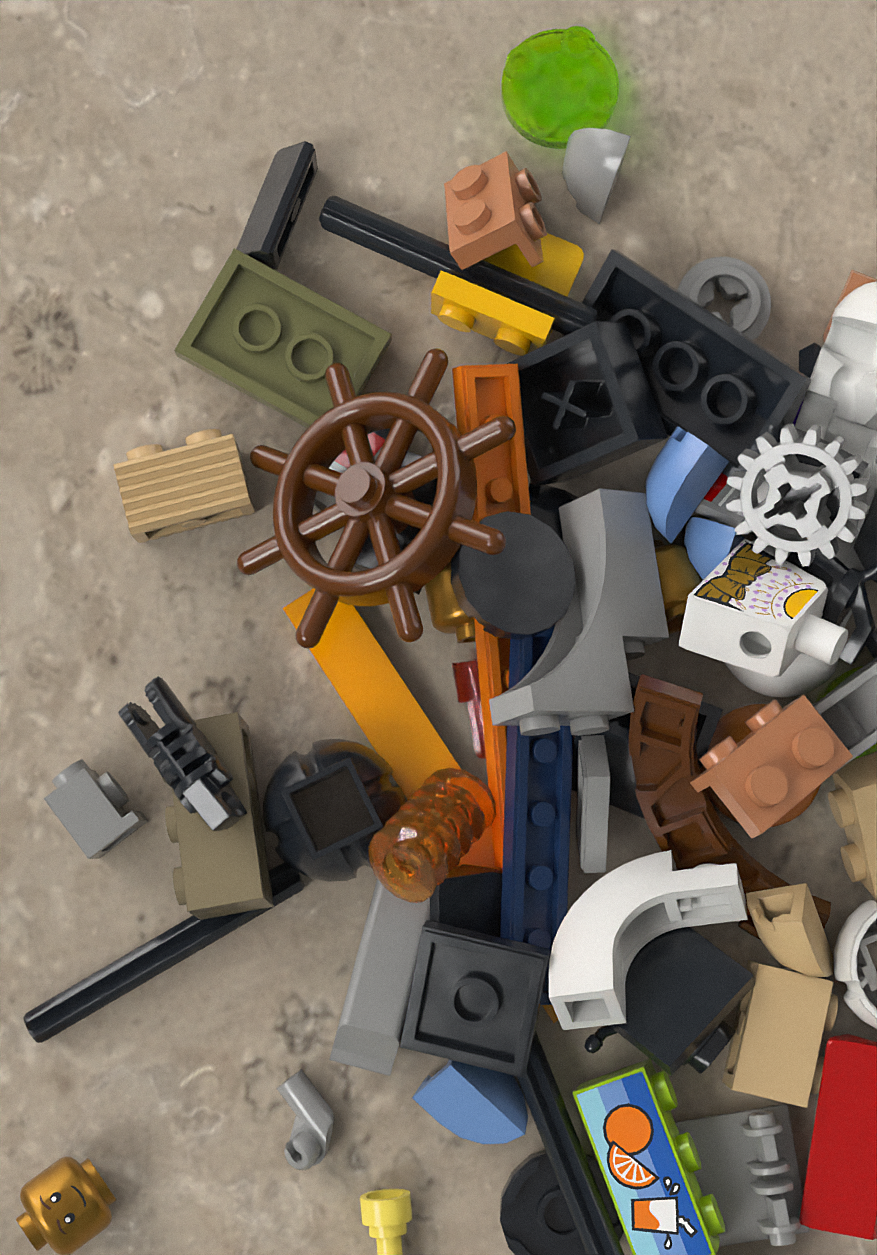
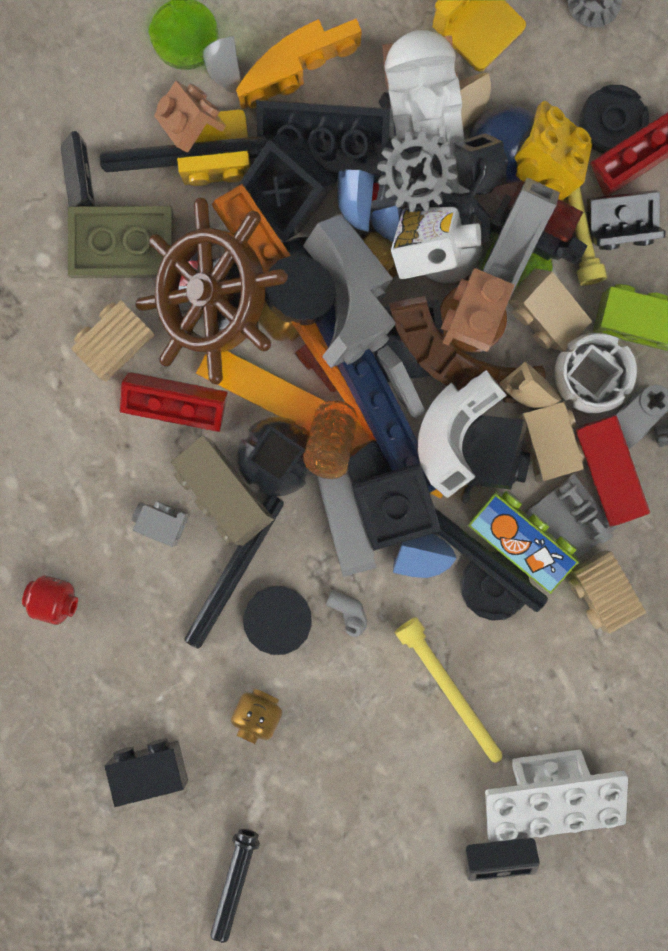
camera: 30 degrees left, 5 degrees up
black hinge [118,676,247,831] -> none
light grey gear [677,257,771,340] -> none
none -> red slope [119,372,228,432]
none -> light orange slope [236,18,362,109]
none -> black tile [243,586,312,655]

